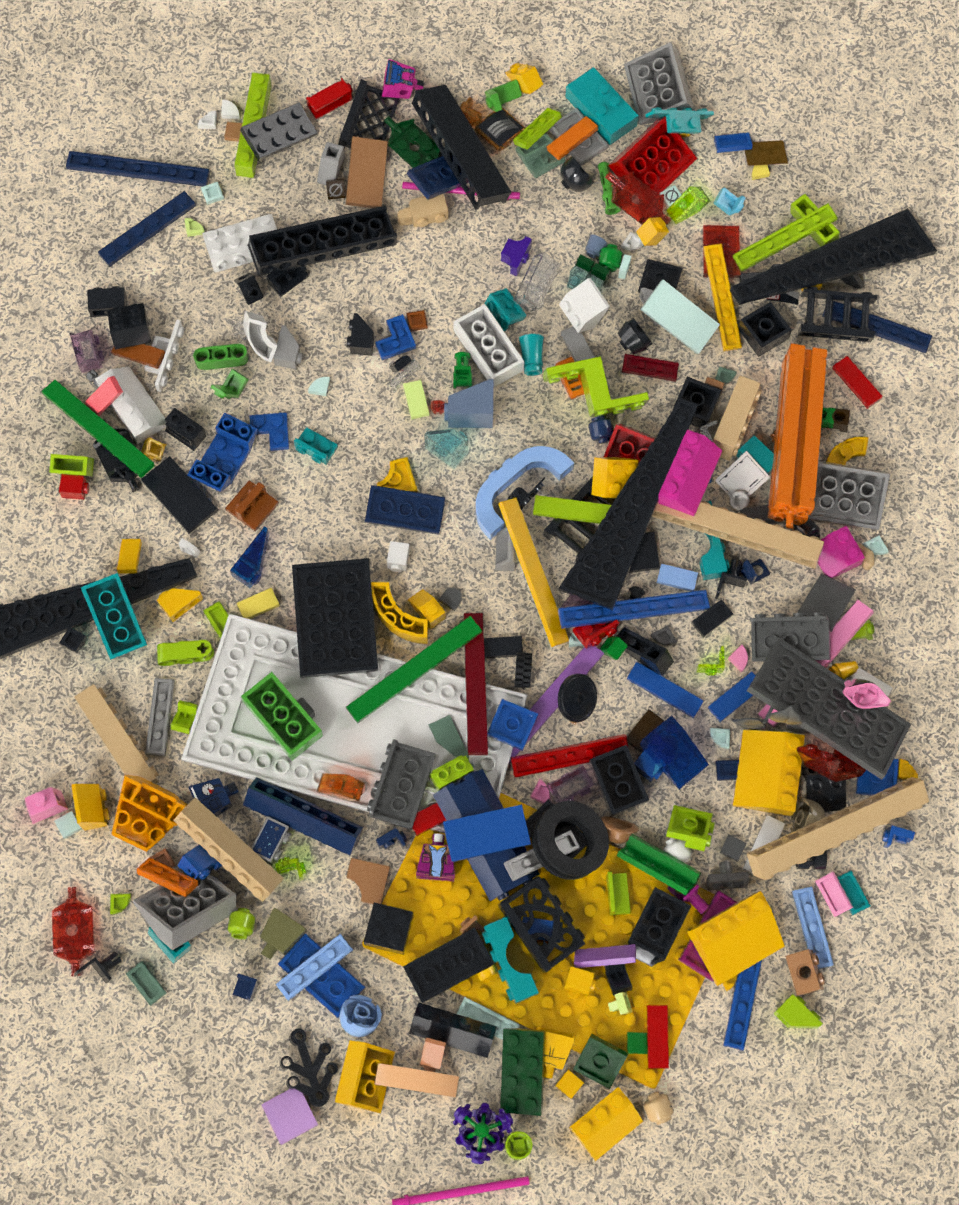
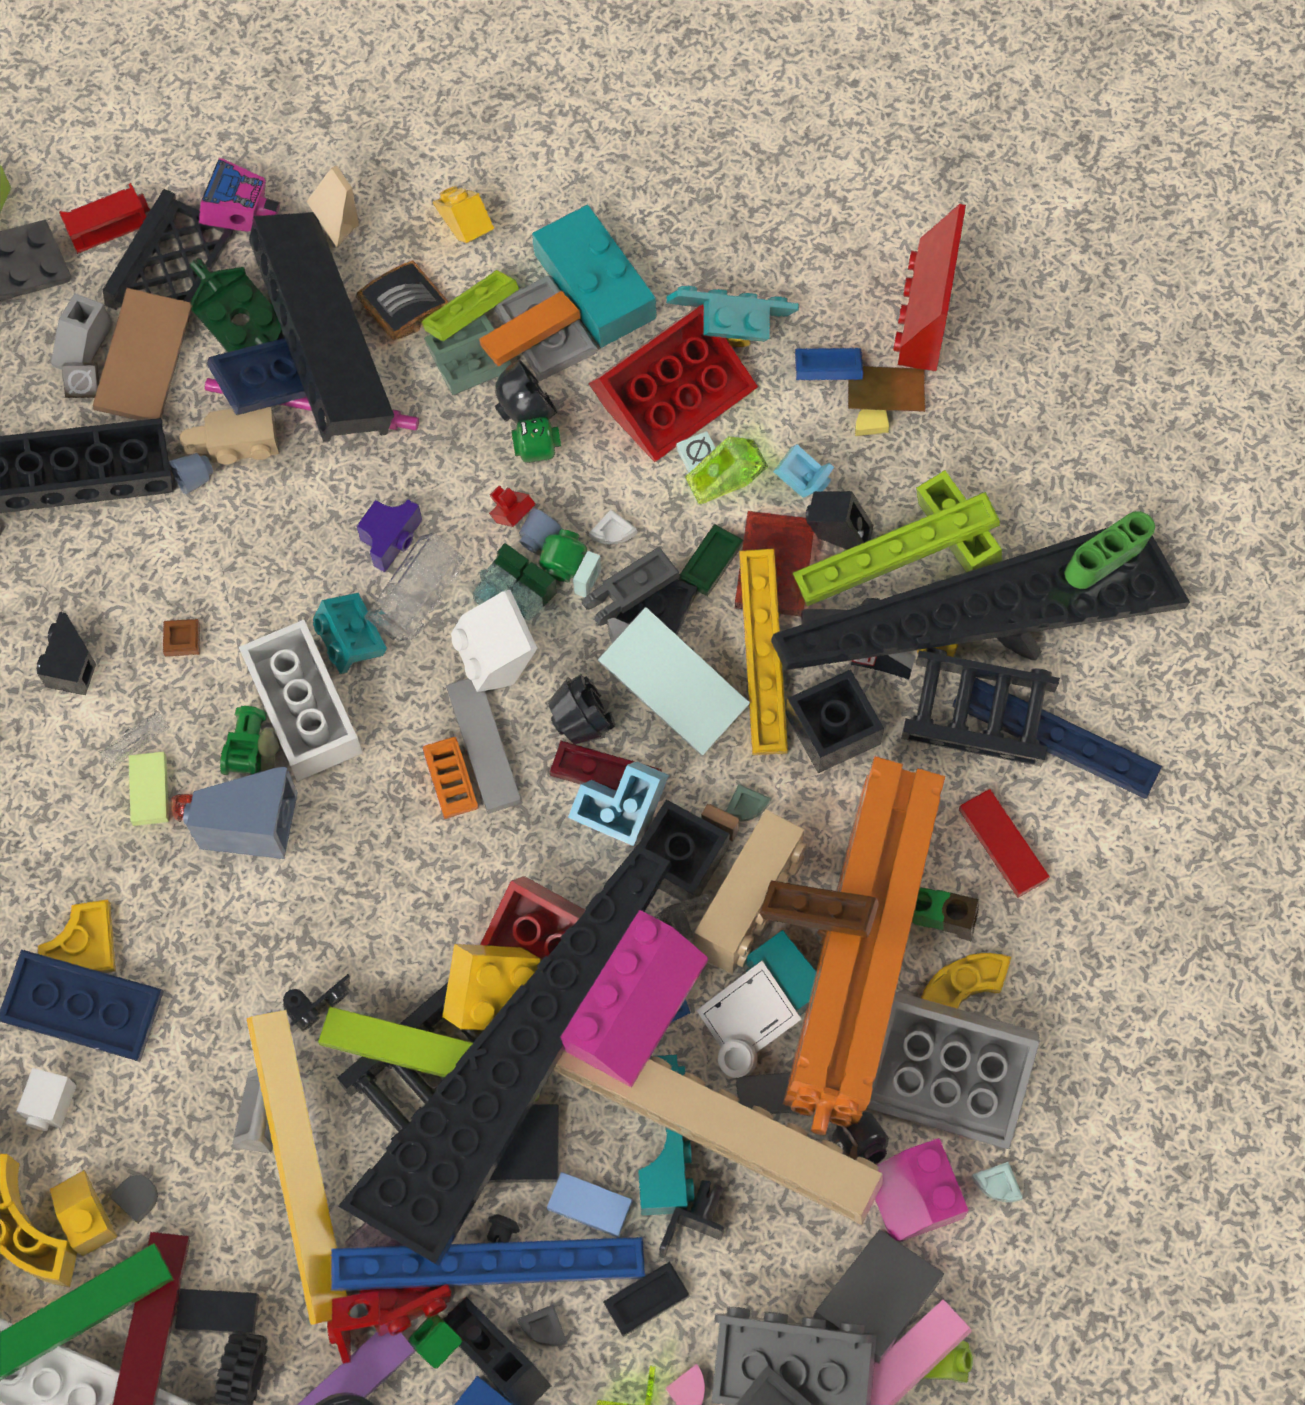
camera: 10 degrees right, 5 degrees down
blue plate [375,314,416,360] -> none
black tile [390,356,412,372] -> none
clear light blue slope [424,429,468,470] -> none
clear orange bracket [460,97,482,128] -> none
light blue arch [476,446,574,540] -> none
bright green bracket [485,79,522,112] -> none
teal plant [519,334,544,376] -> none
lime bracket [542,356,649,417] -> none
dark blue head [588,415,614,444] -> none
bright green pin [598,162,621,215] -> none
clear red plate [604,171,671,225] -> none
light grey slope [624,42,695,125] -> none
yellow brick [636,217,669,246] -> none
dark blue bracket [741,559,770,584] -> none
tan arm [857,543,875,570] -> none
none -> sand blue hat [169,453,213,495]
none -> olive animal [258,727,280,772]
none -> tan slope [306,165,359,247]
none -> red bracket [327,1291,380,1364]
none -> red tile [489,486,536,527]
none -> green head [511,417,561,463]
none -> medium azure brick [568,761,669,846]
none -> dark grey hinge [582,547,679,626]
none -> dark green tile [678,524,743,597]
none -> reddish brown tile [760,880,879,937]
none -> black slope [806,491,874,550]
none -> red slope [893,204,966,372]
none -> bright green beam [1064,511,1155,589]

